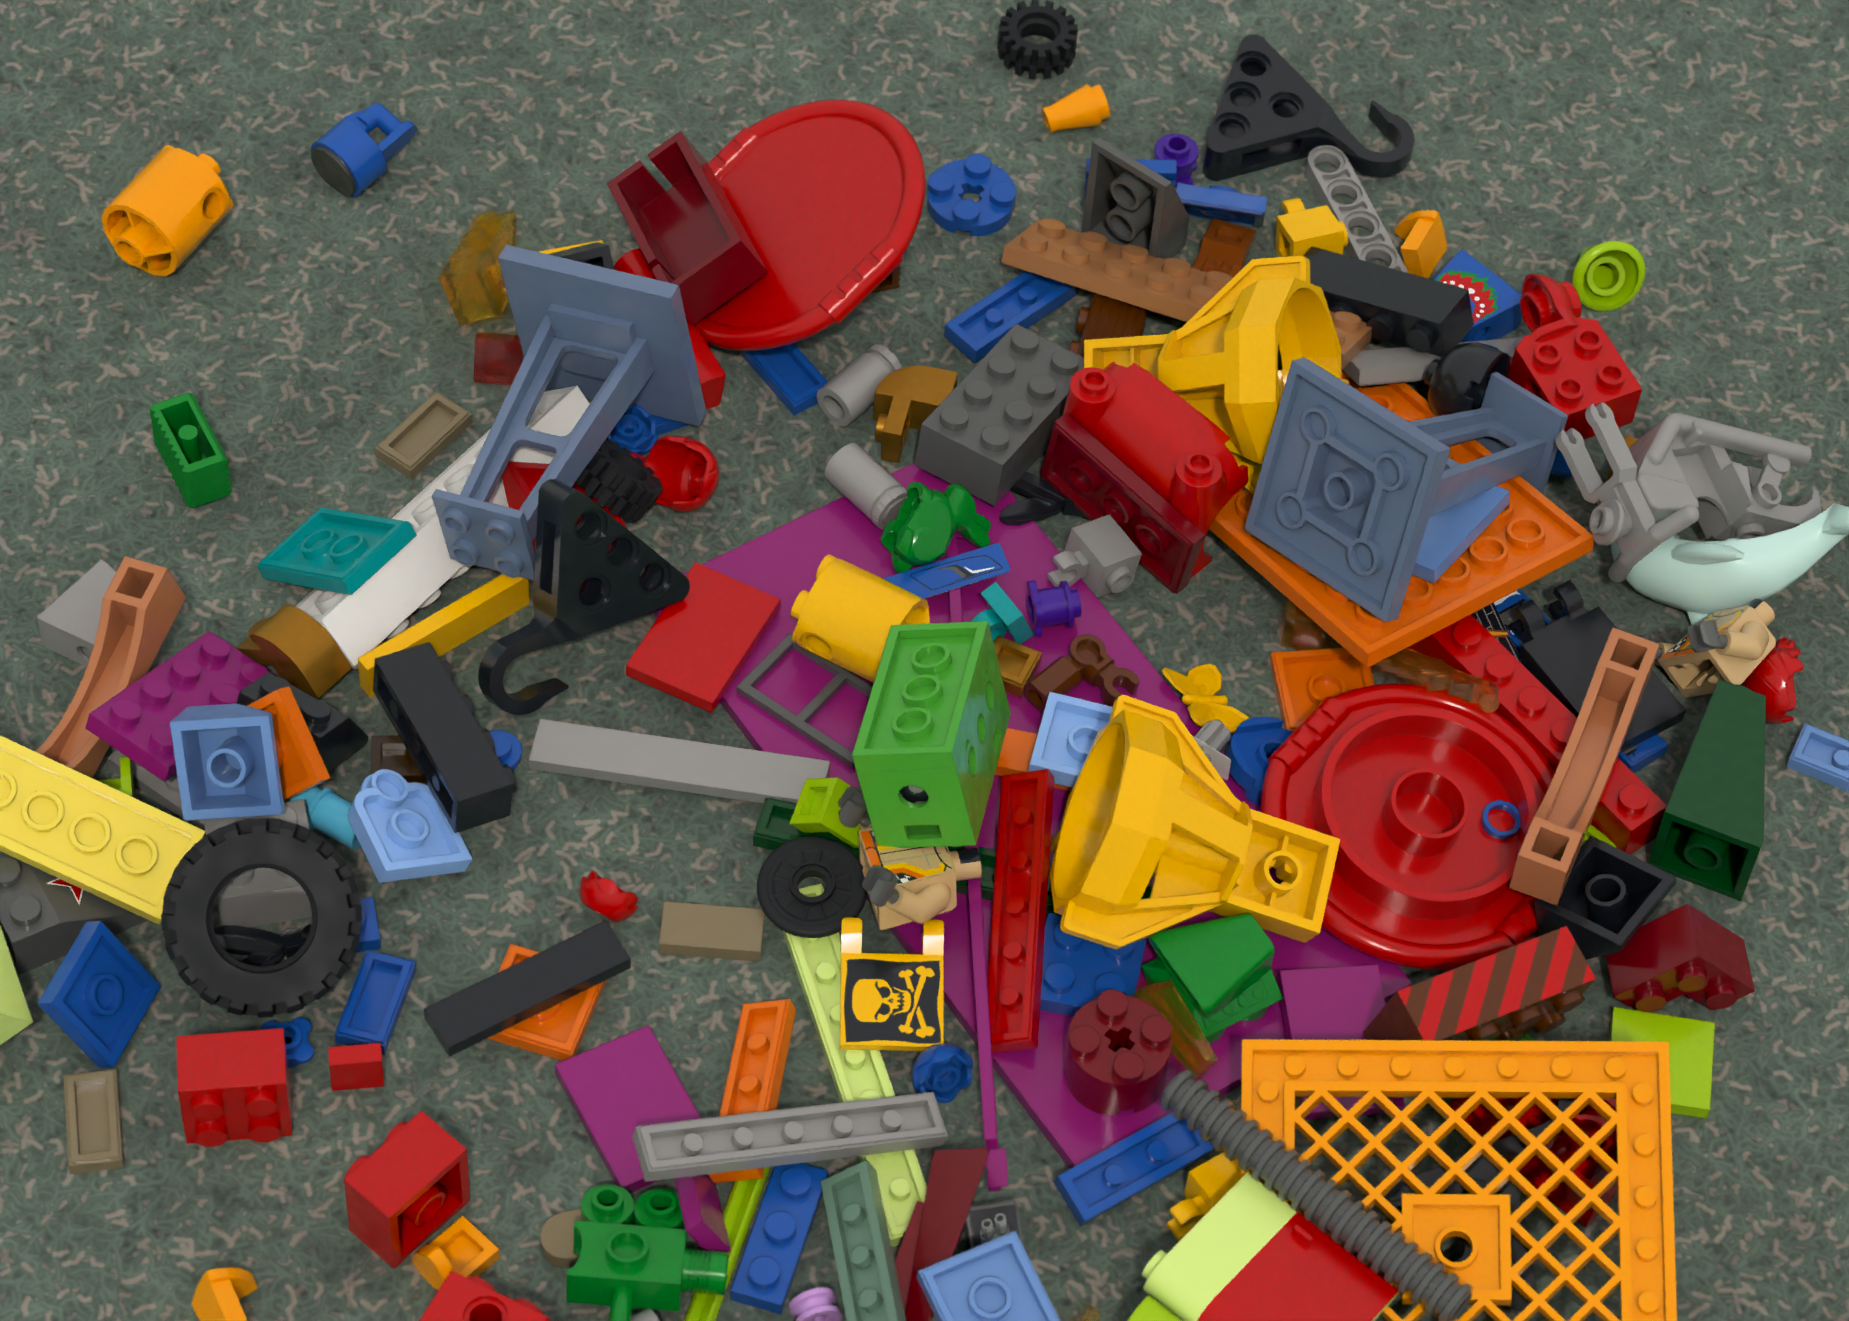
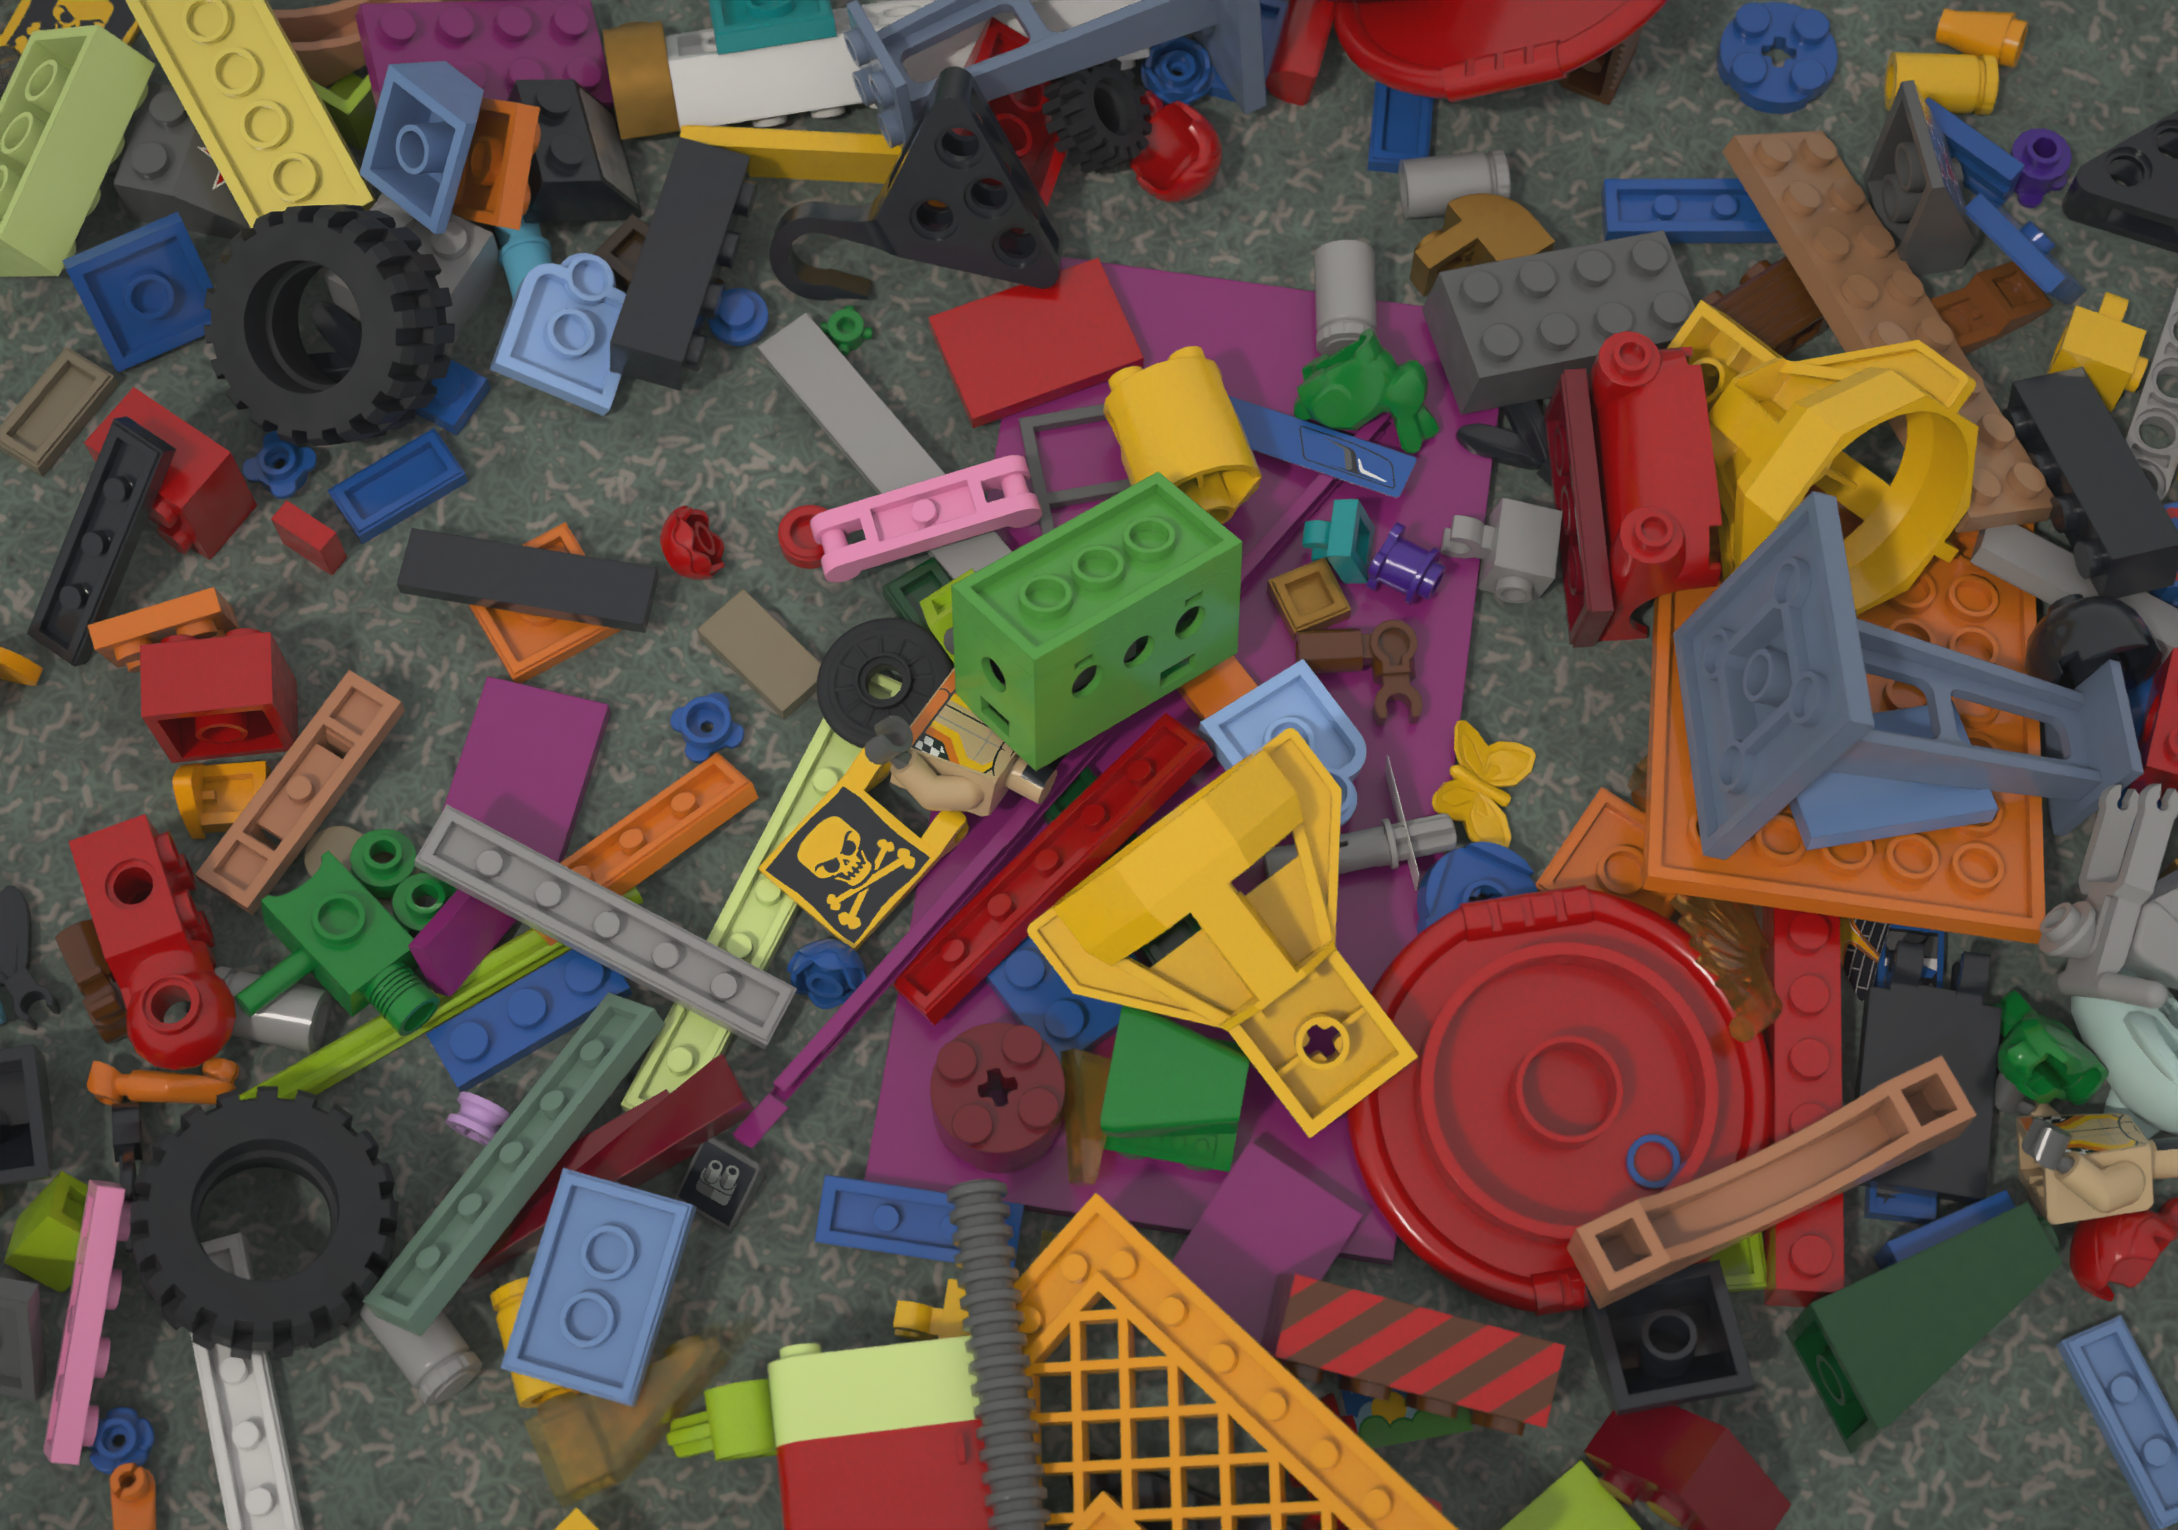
camera: 45 degrees right, 15 degrees up
none -> black tile [27,416,176,667]
none -> orange plate [87,587,239,673]
none -> nougat hinge [195,670,405,916]
none -> blue plate [670,693,744,763]
none -> red tile [778,505,827,569]
none -> bright pink plate [810,455,1042,583]
none -> green piece [820,305,873,356]
none -> blue tile [1874,1190,2015,1271]
none -> yellow piece [1884,52,1999,115]
none -> green animal [1988,990,2109,1105]

